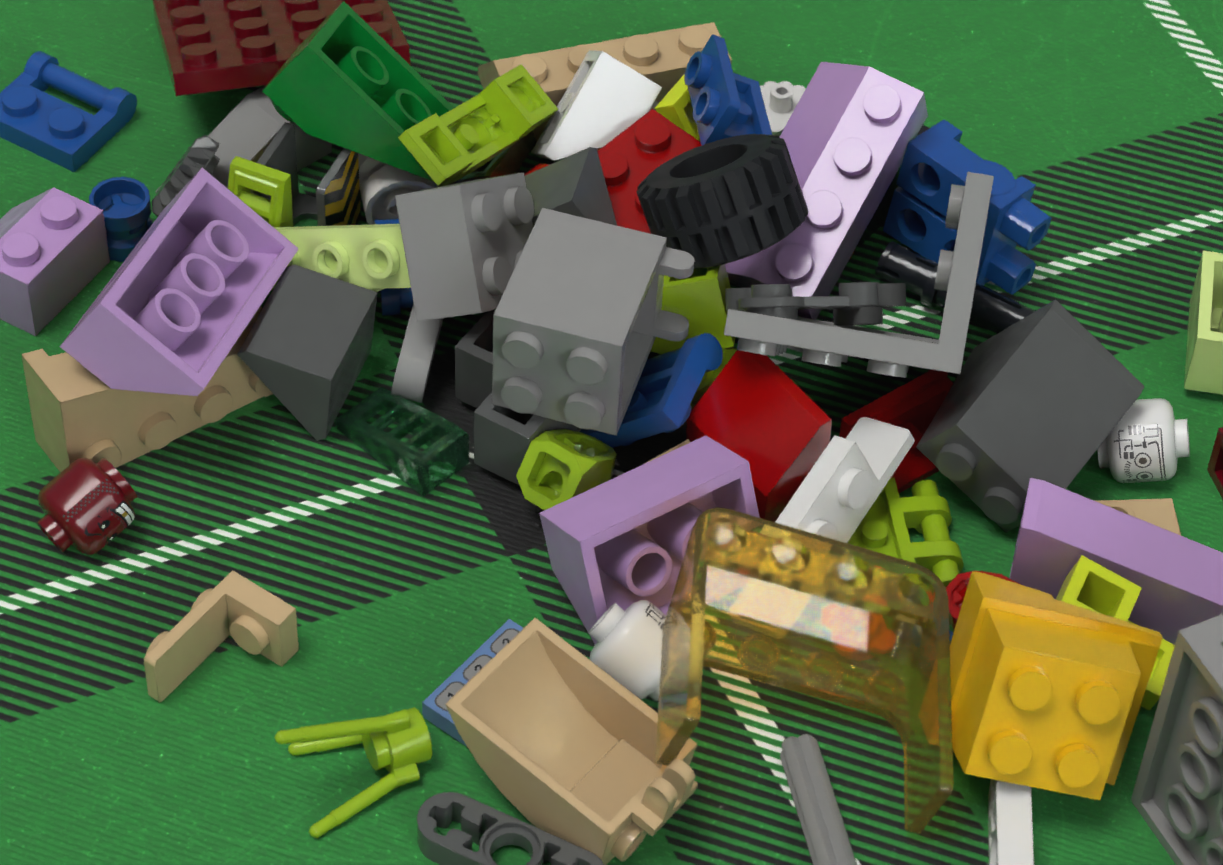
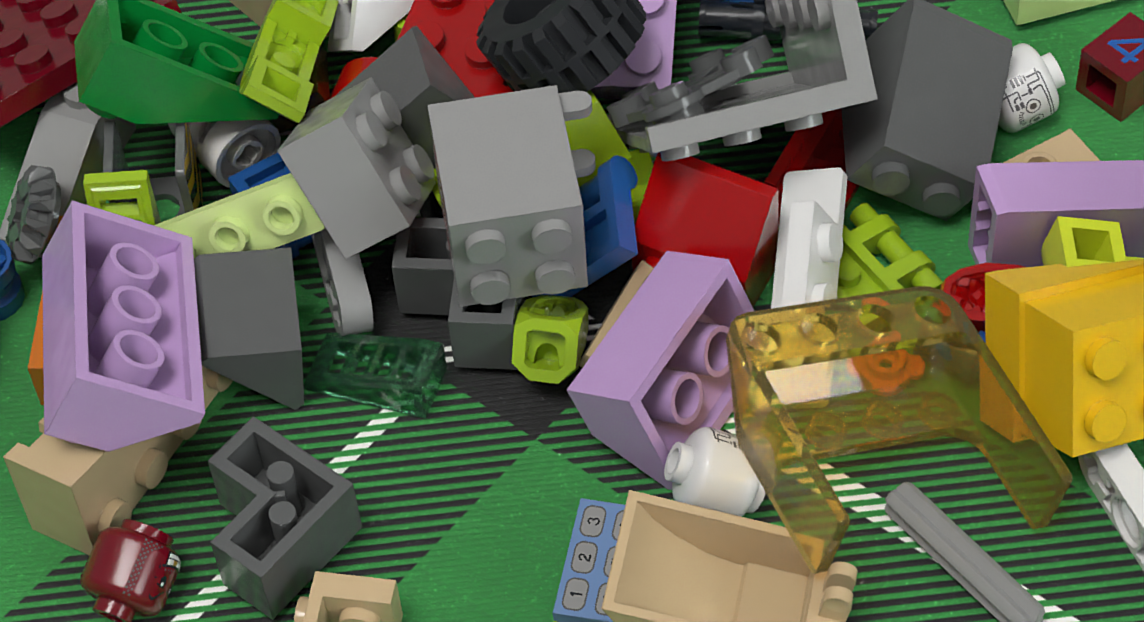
camera: 20 degrees left, 5 degrees up
none -> dark grey brick [208,416,362,620]

